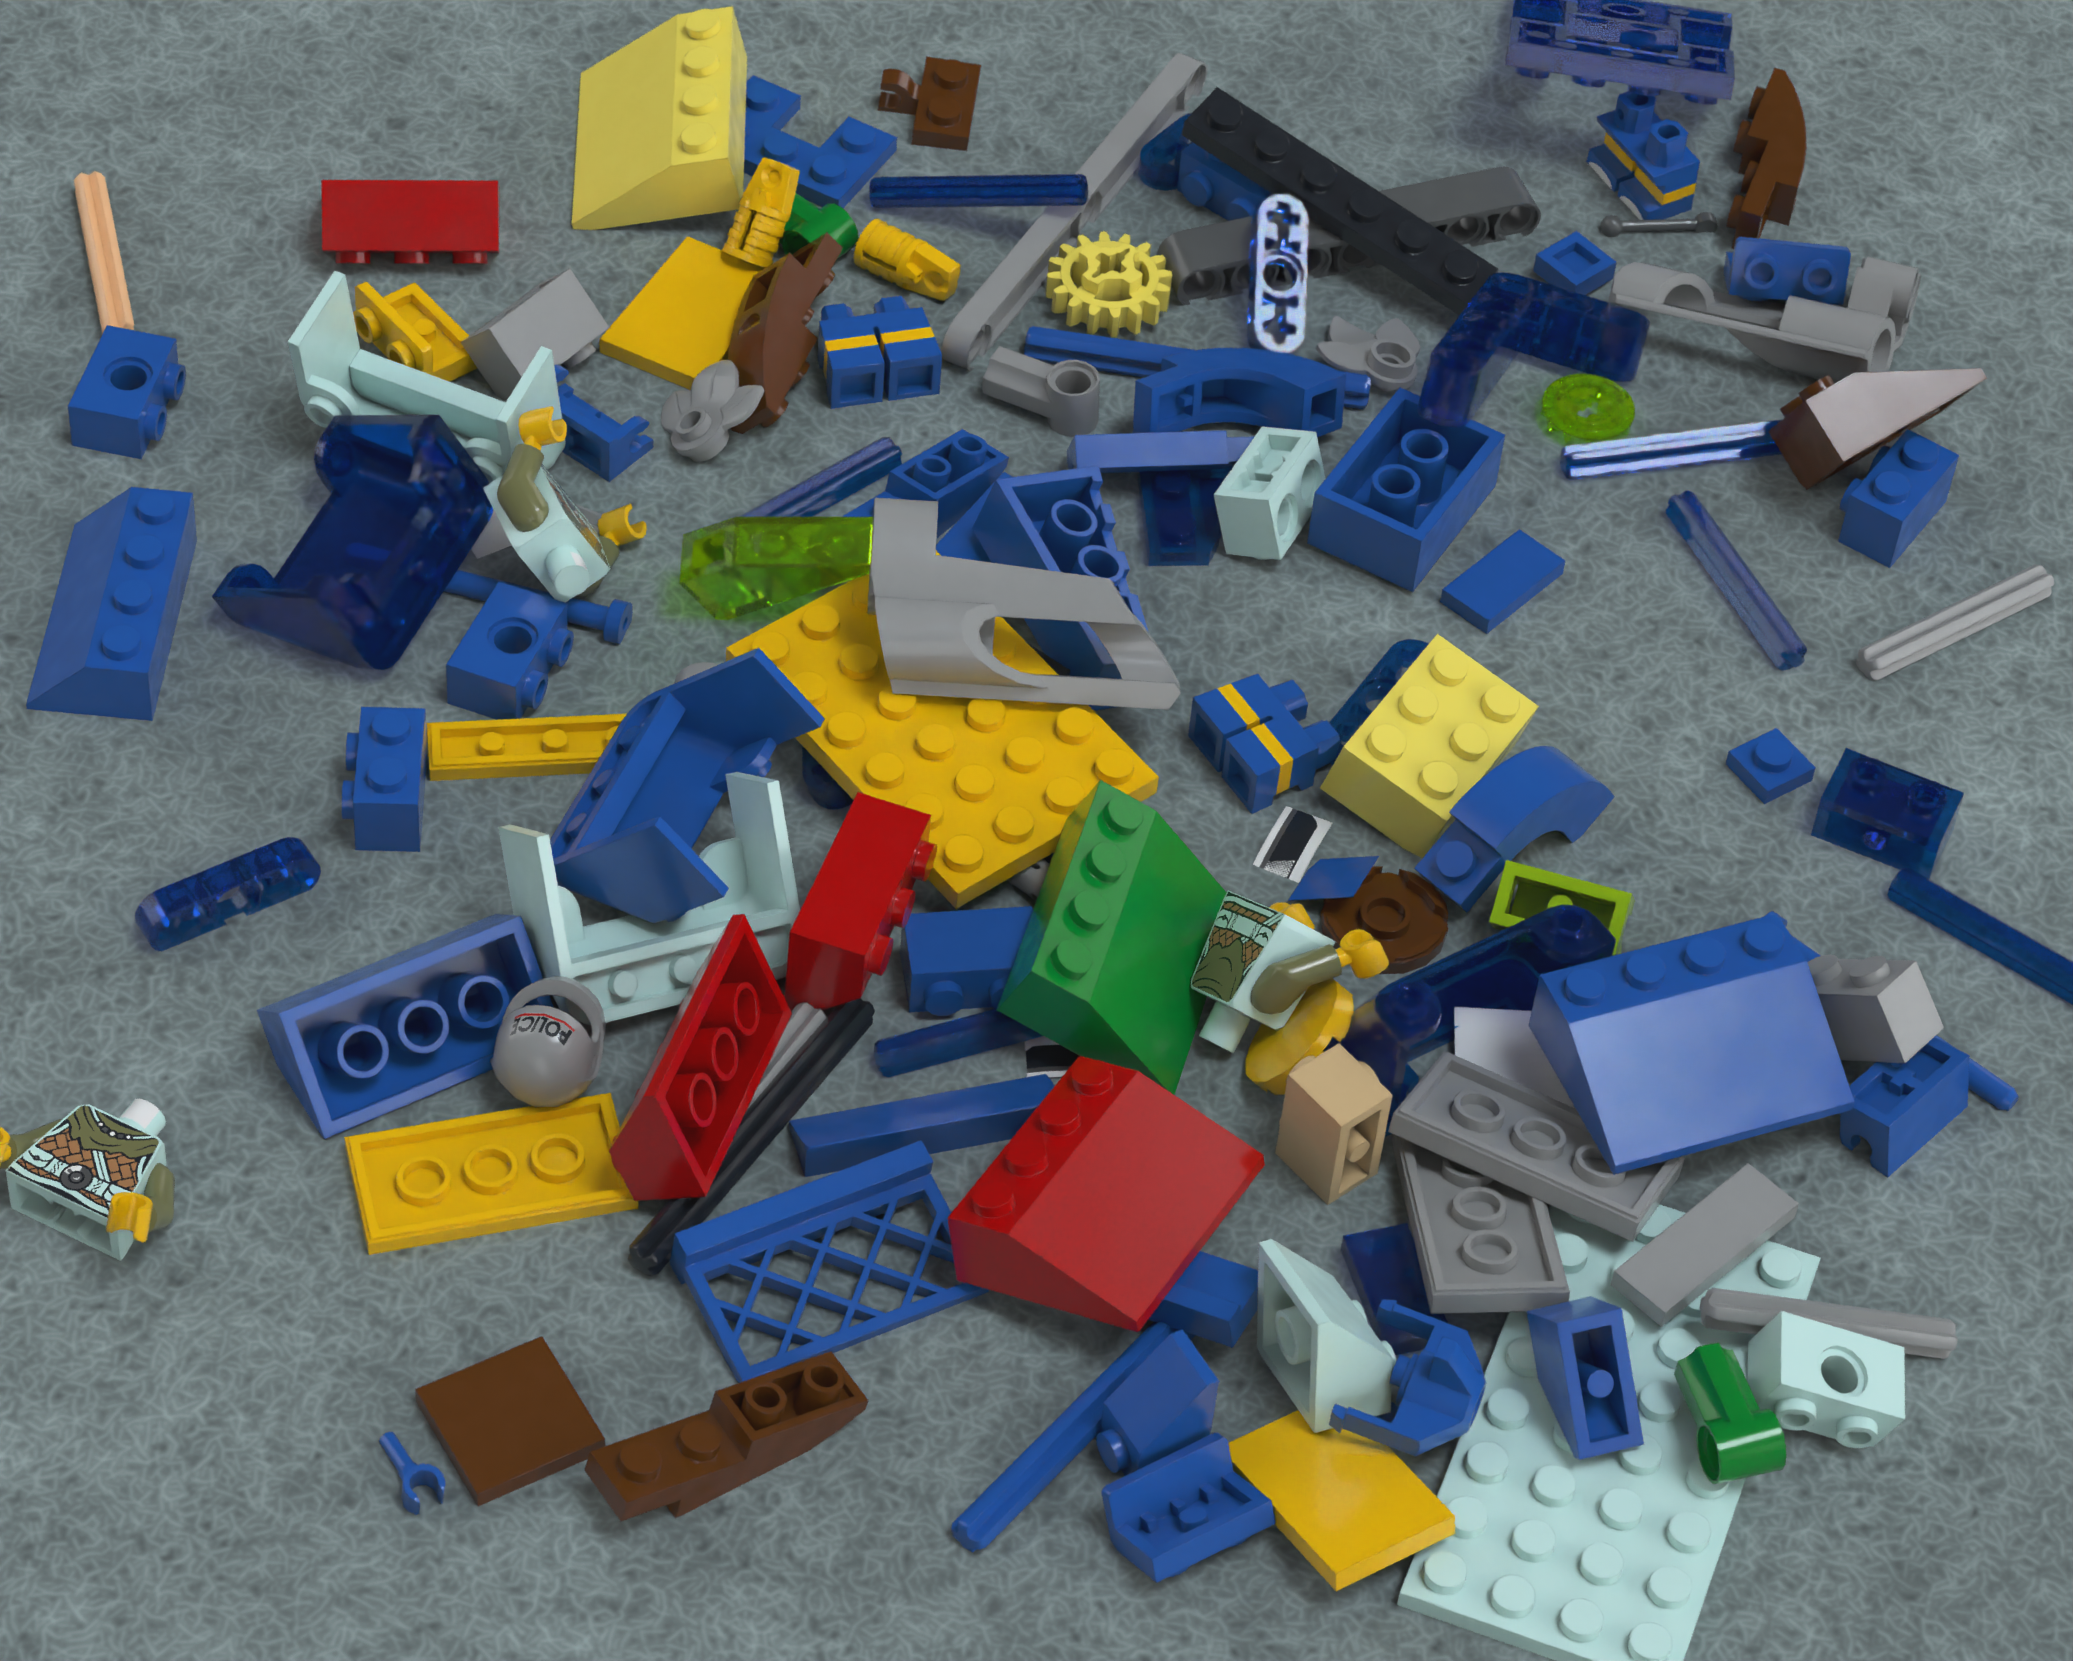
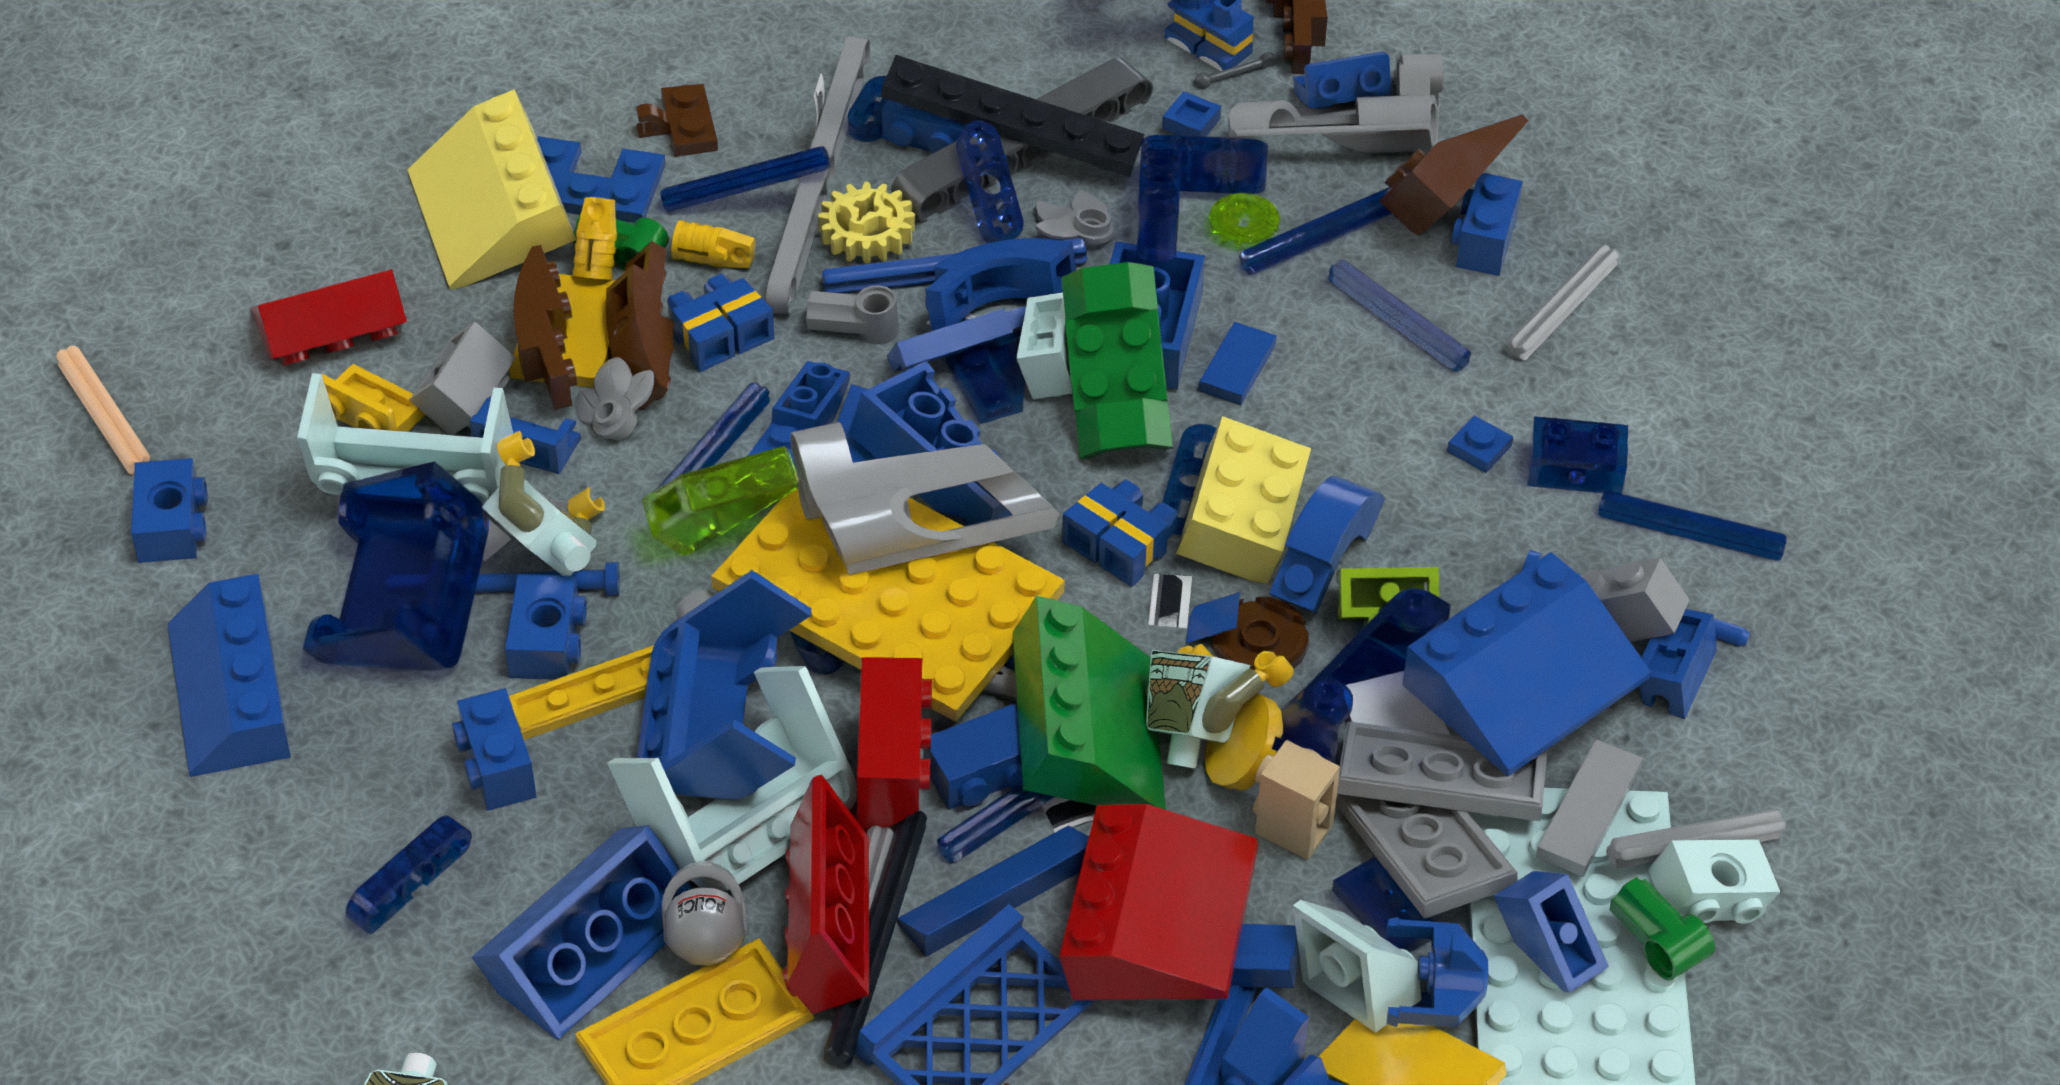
camera: 15 degrees left, 0 degrees up
none -> reddish brown slope [514,245,577,410]
none -> white sticker [809,73,825,151]
none -> green piece [1061,262,1173,459]

